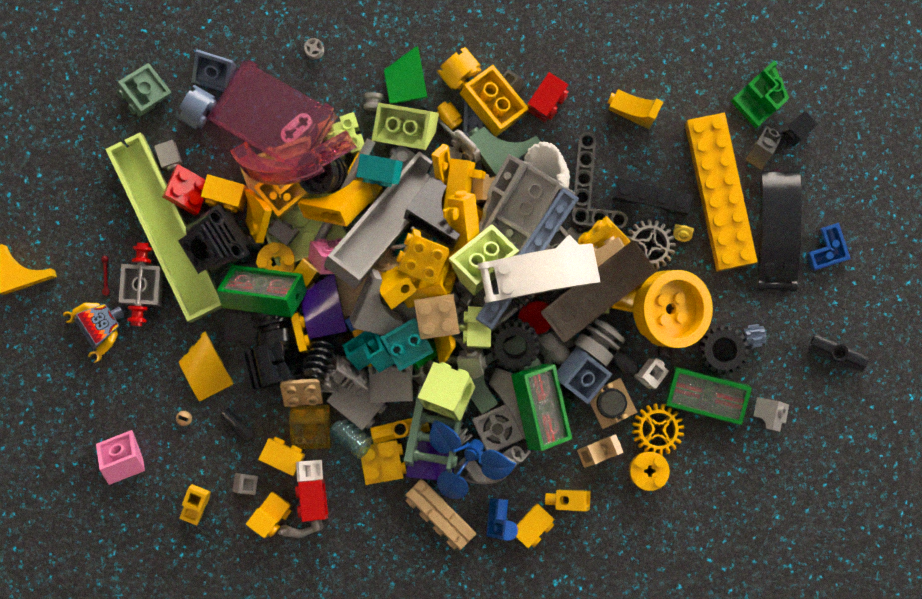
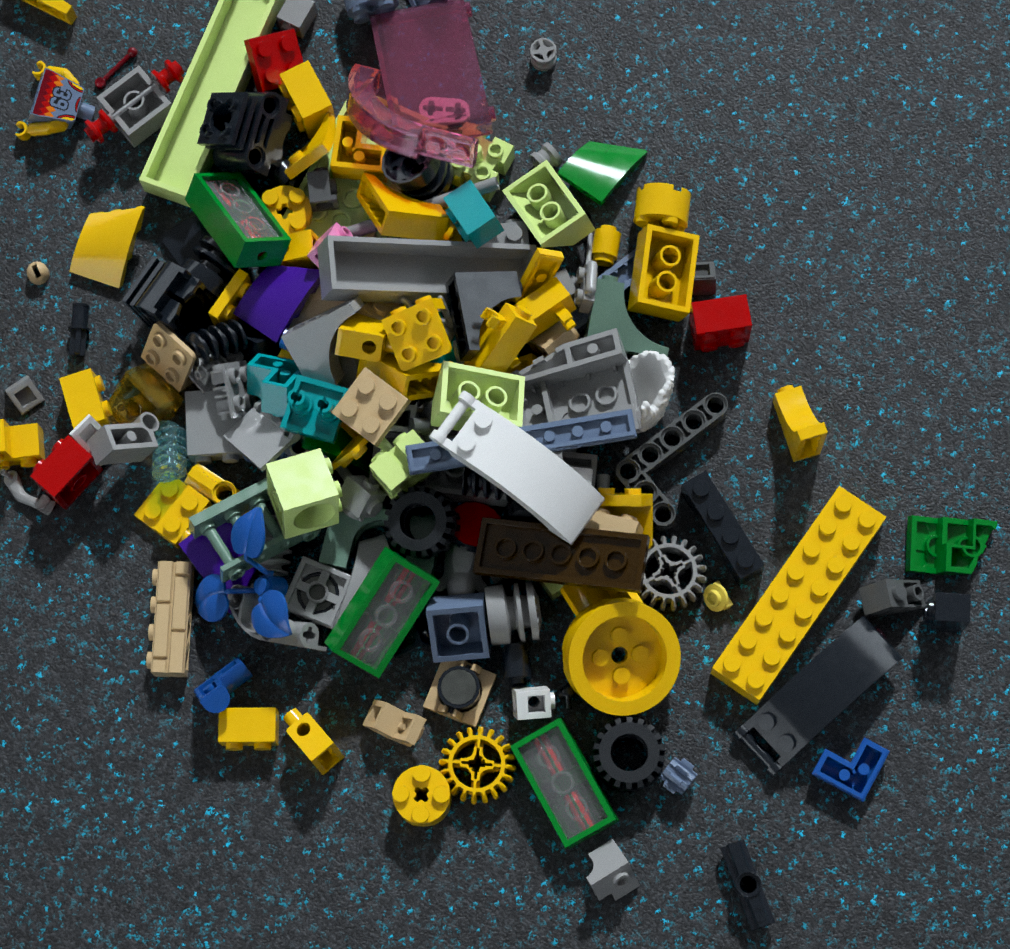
camera: 50 degrees right, 10 degrees down
none -> light grey hinge [87,412,159,465]

